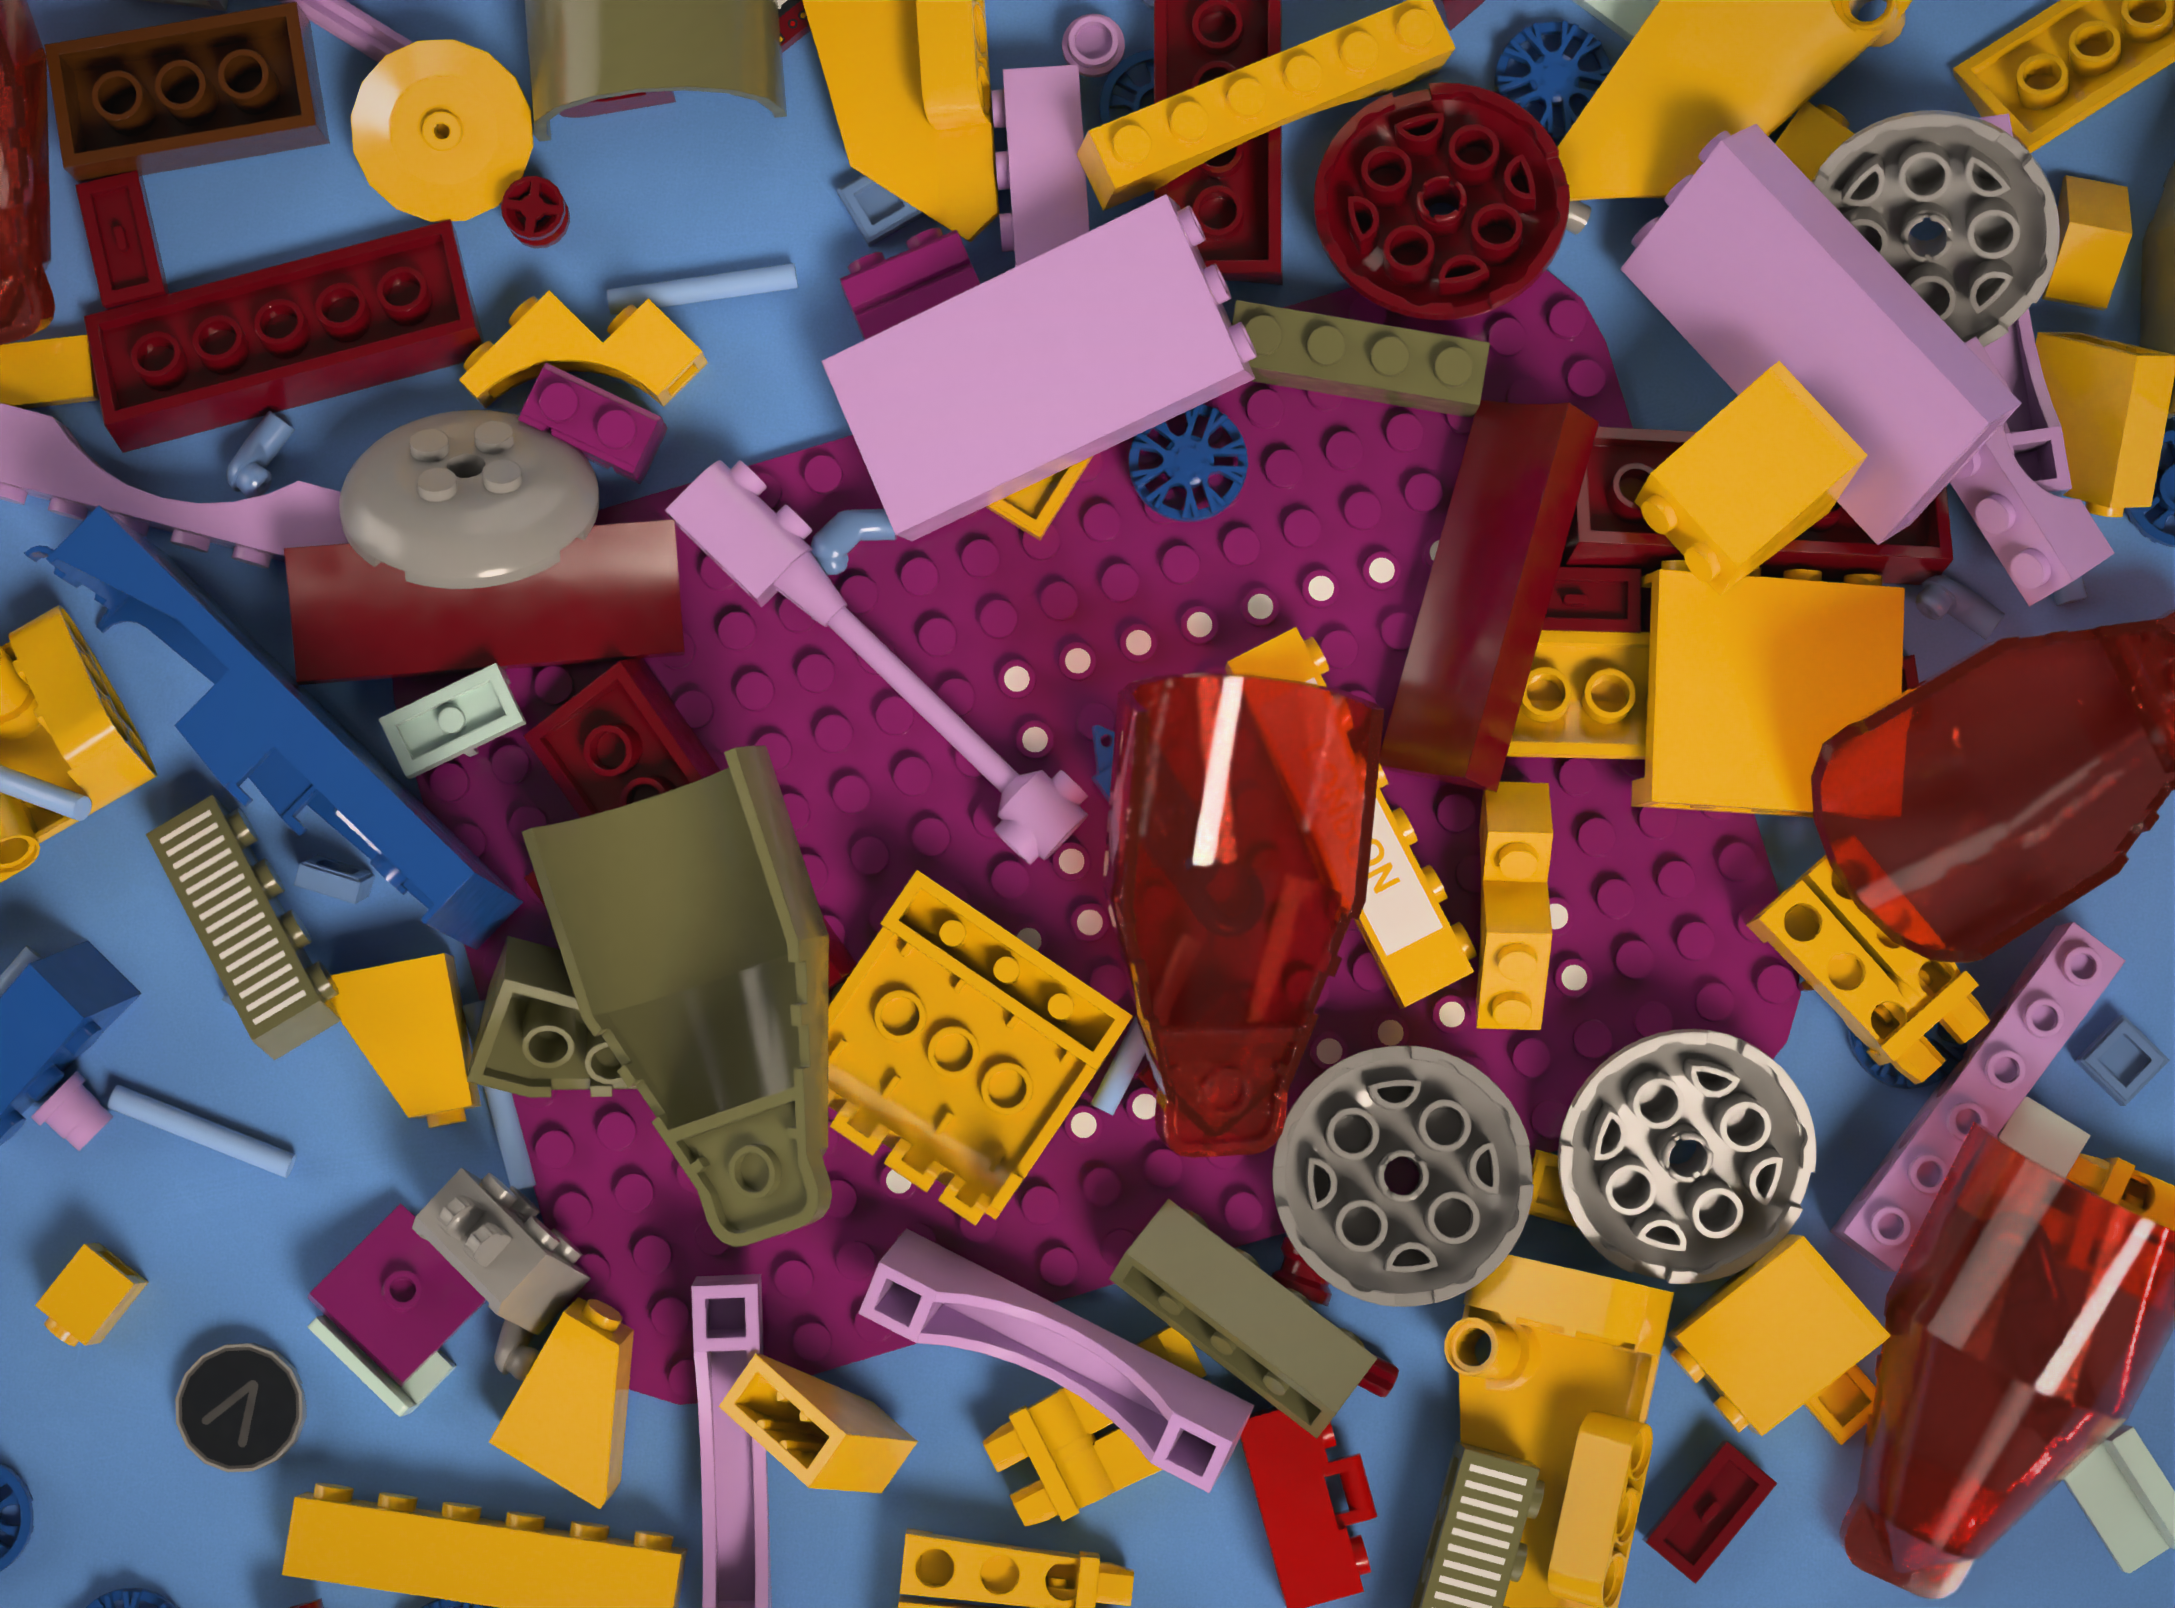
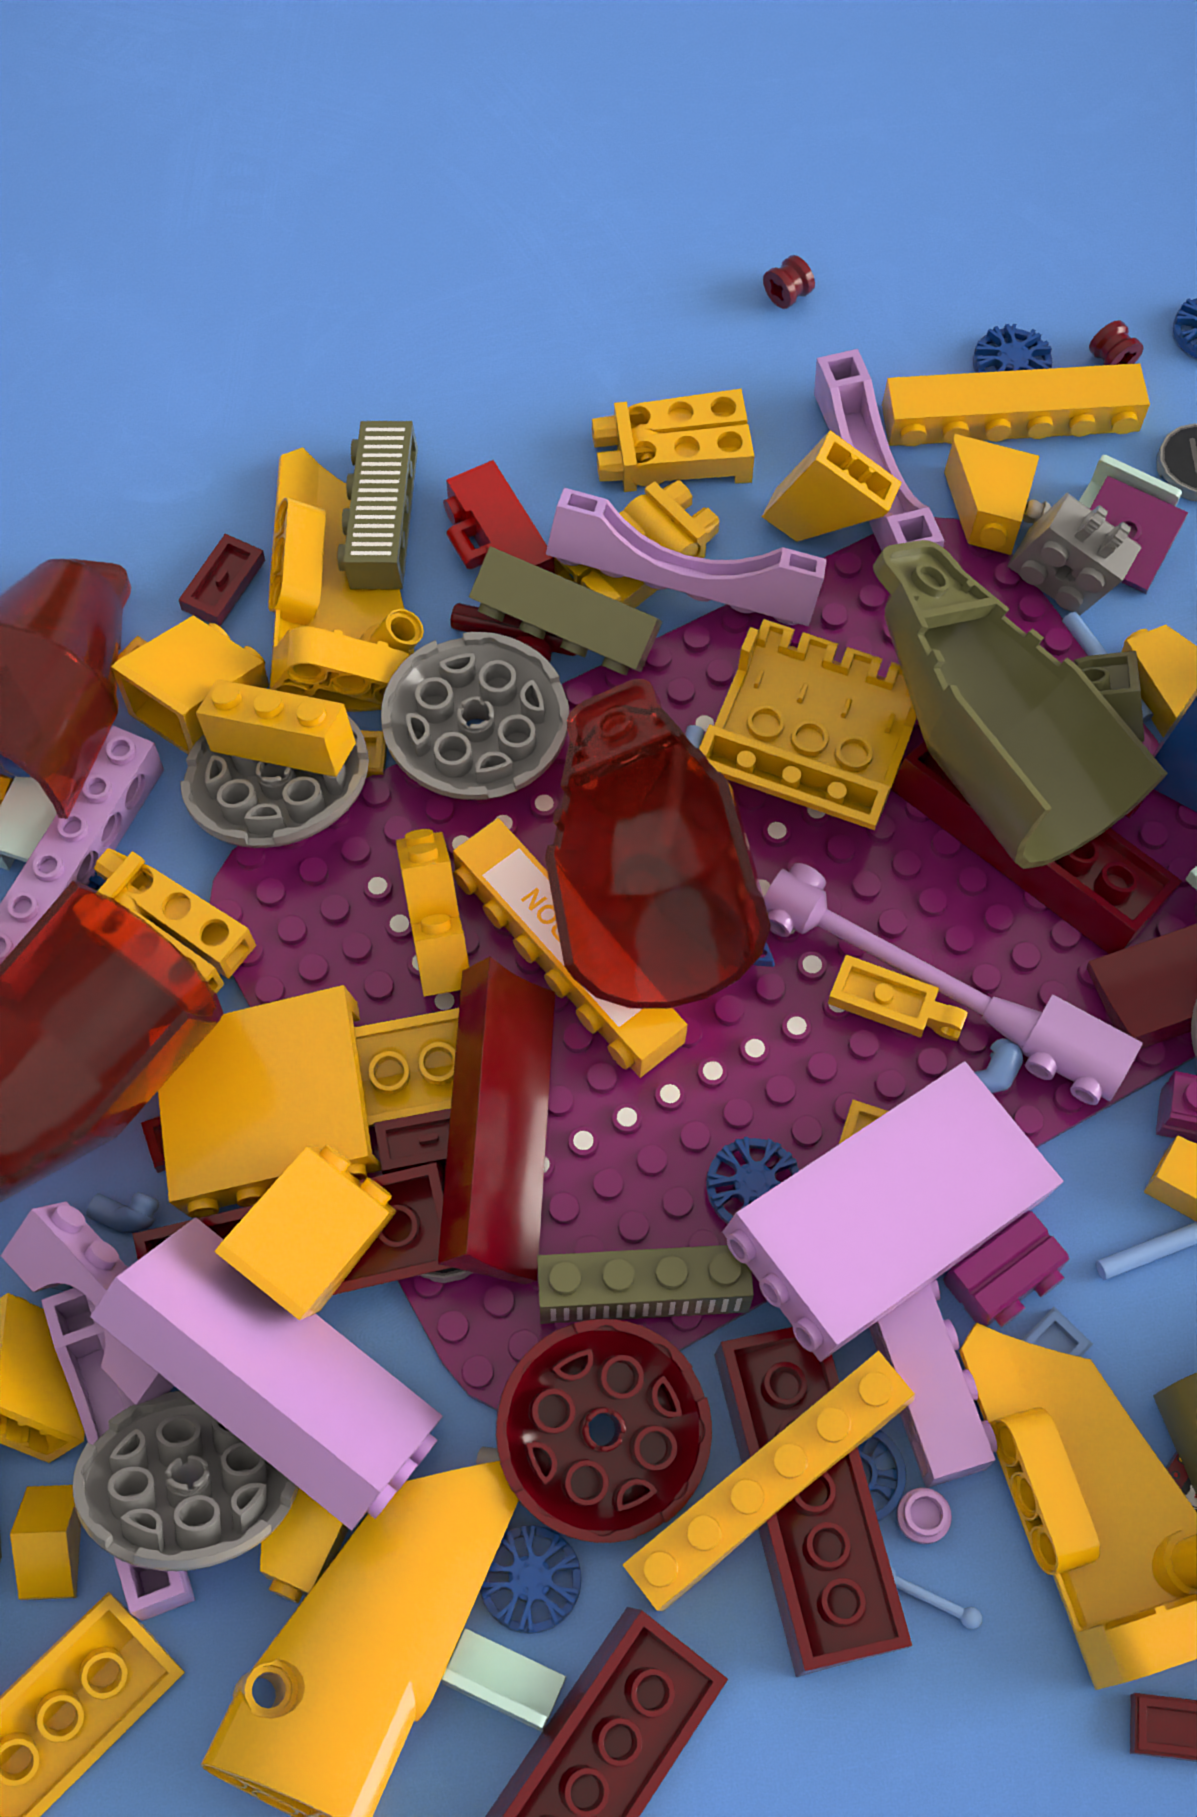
camera: 165 degrees right, 20 degrees down
none -> yellow brick [196,679,356,777]
none -> yellow plate [828,955,968,1041]

